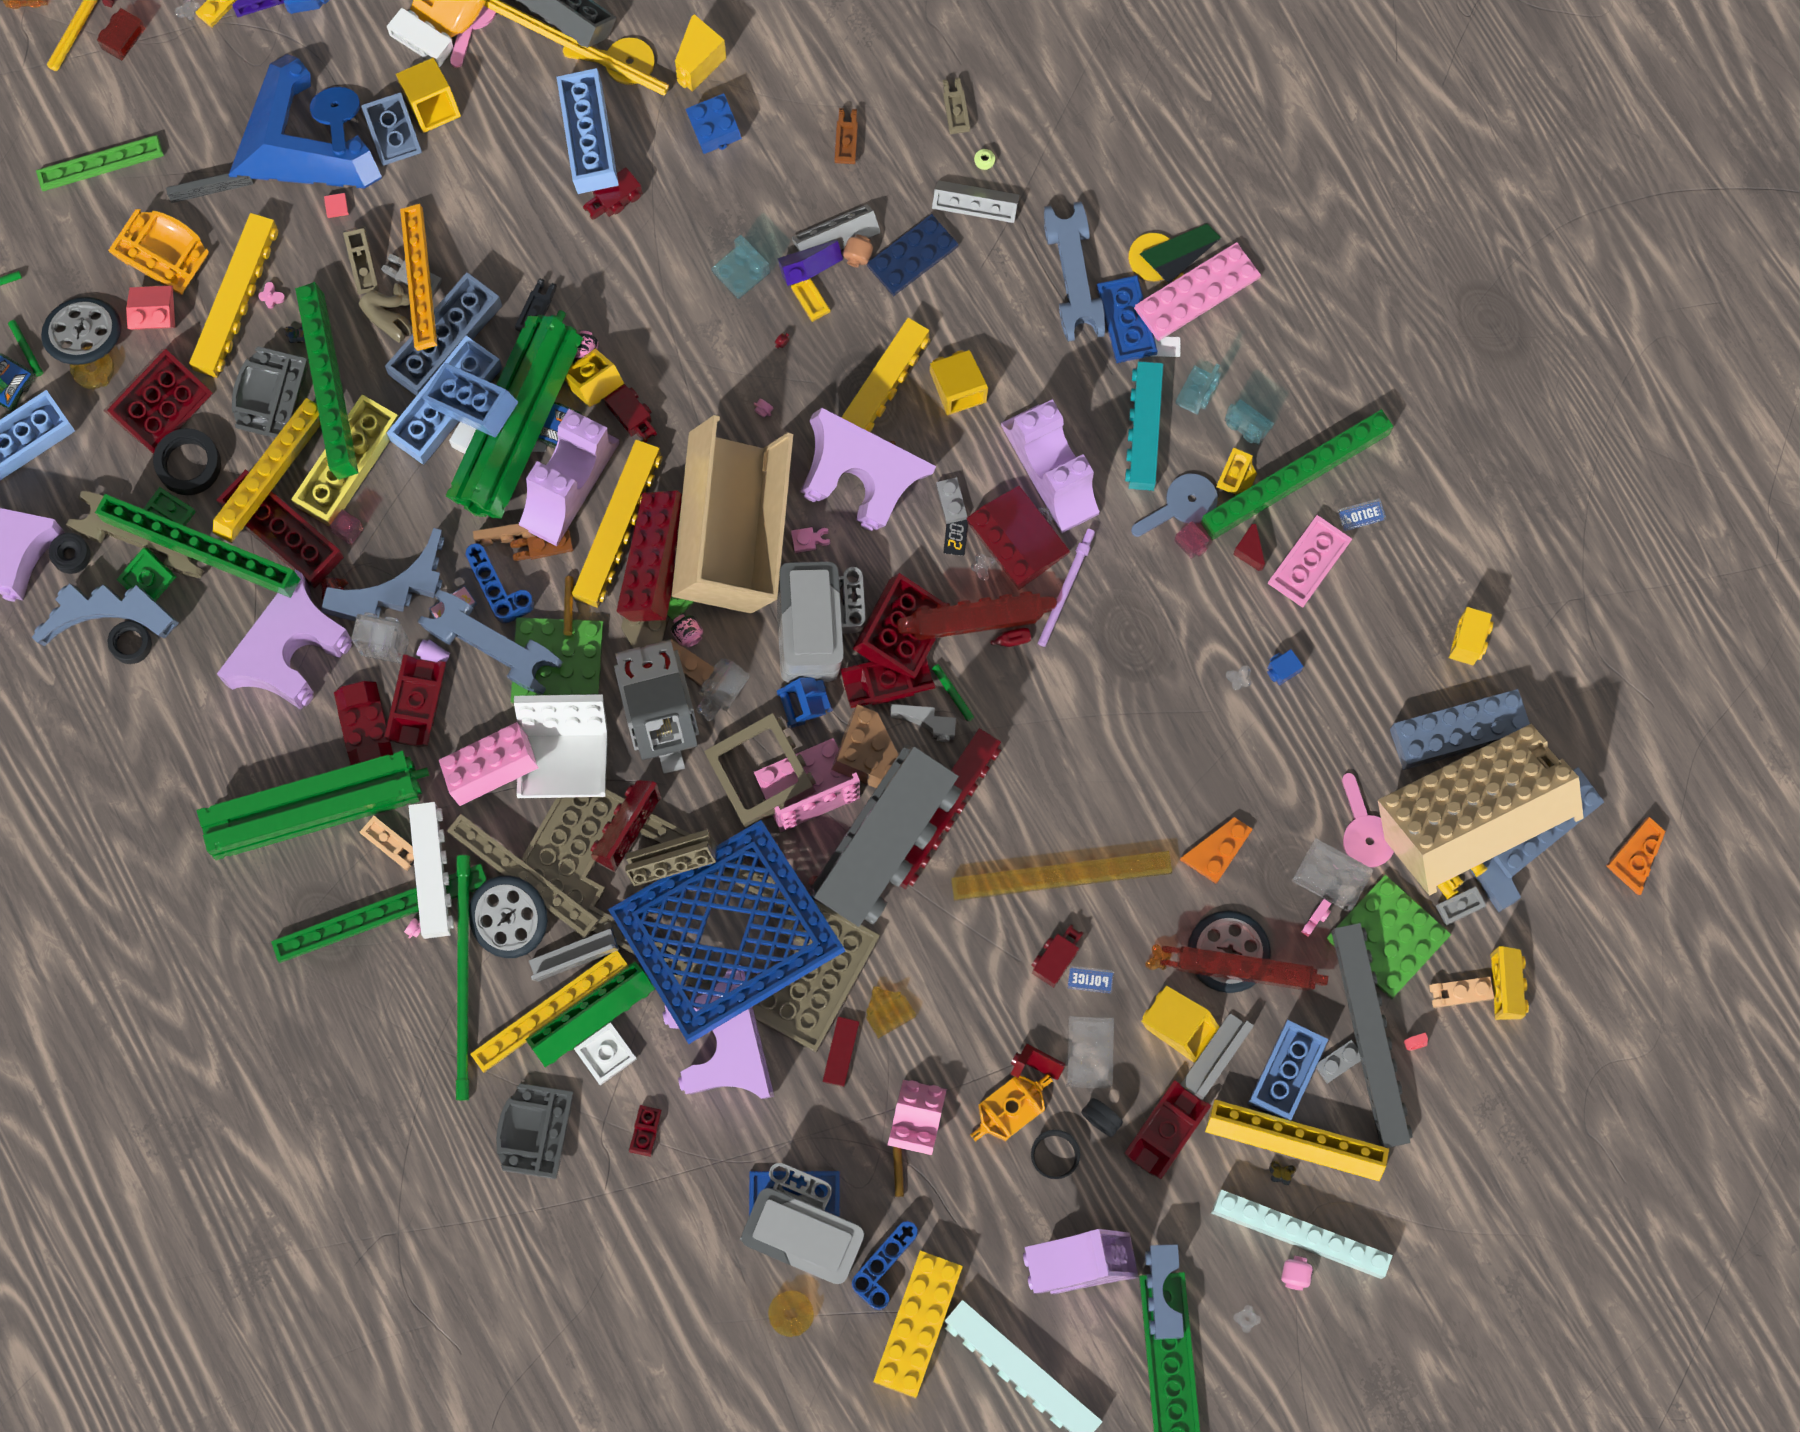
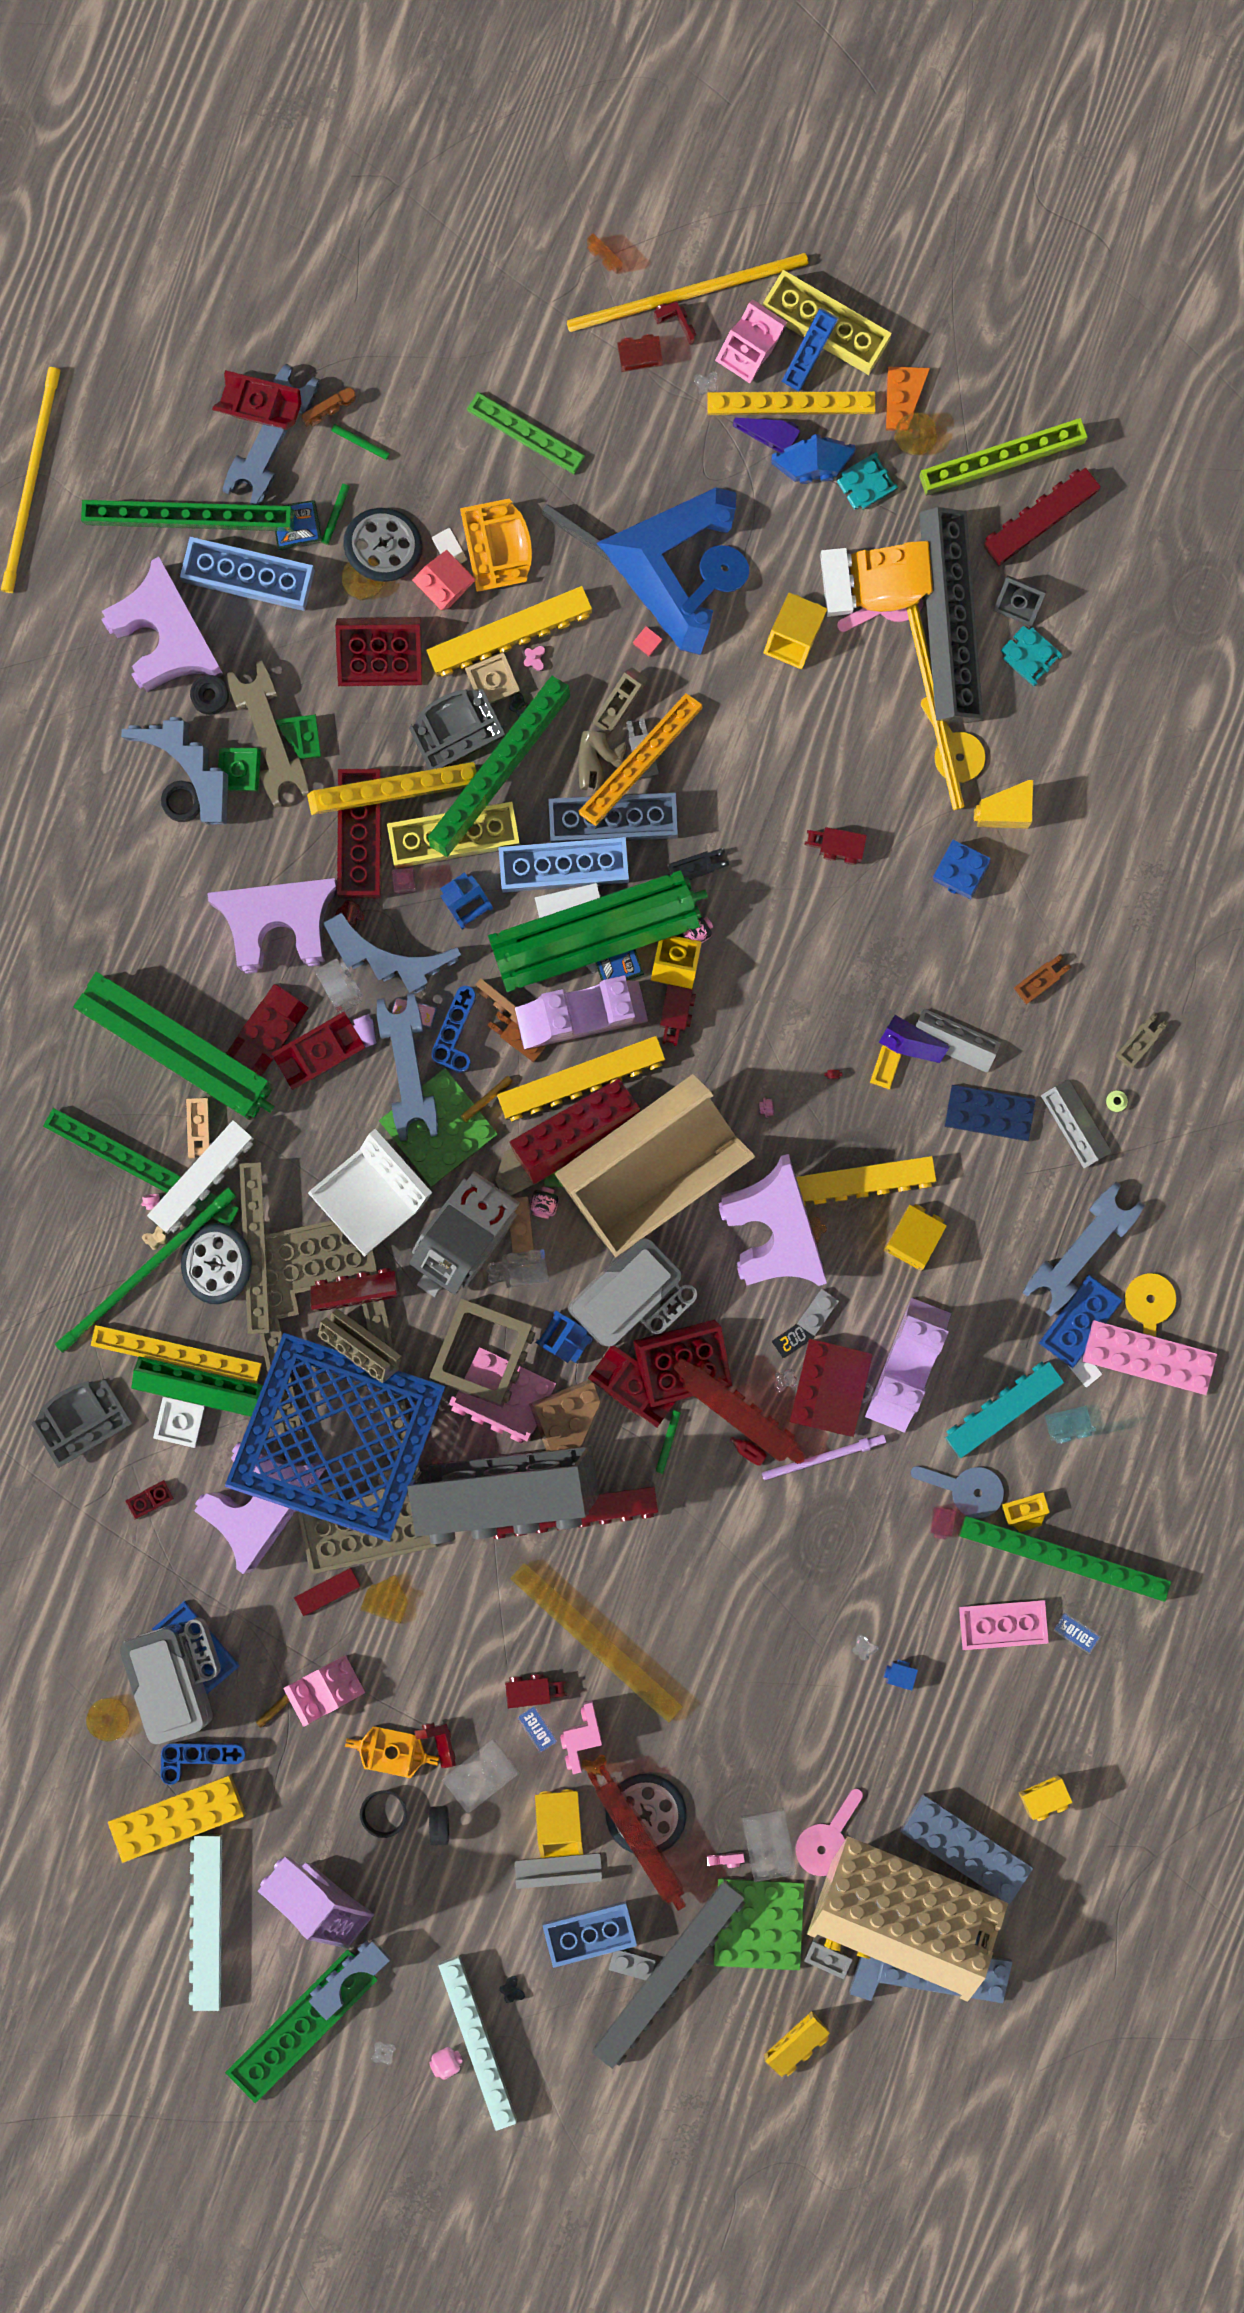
camera: 55 degrees right, 10 degrees up
green brick [95,494,301,598] -> none
black tyre [153,428,221,495] -> none
sand blue slope [361,92,422,166] -> none
medium blue brick [422,362,518,438] -> none
bright pink brick [439,722,538,806] -> none
light grey panel [529,929,620,982] -> none
light blue brick [557,68,619,194] -> none
clear light blue bracket [711,235,770,299] -> none
bright pink plate [791,527,830,553] -> none
nougat head [843,234,873,268] -> none
light grey slope [891,704,956,742] -> none
dark red piece [1124,1080,1212,1179] -> none
dark green sticker [1140,224,1221,284] -> none
orange wing [1180,817,1253,884] -> none
yellow brick [1205,1099,1389,1181] -> none
clear light blue bracket [1224,399,1274,445] -> none
dark red slope [1233,524,1265,571] -> none
coral tile [1404,1032,1428,1051] -> none
light nougat plate [1429,977,1494,1008] -> none
orange wing [1606,817,1666,895] -> none
none -> tan piece [142,1226,168,1250]
none -> white sticker [432,528,467,563]
none -> blue piece [440,872,494,930]
none -> tan plate [465,652,520,704]
none -> bright pink bracket [560,1700,602,1774]

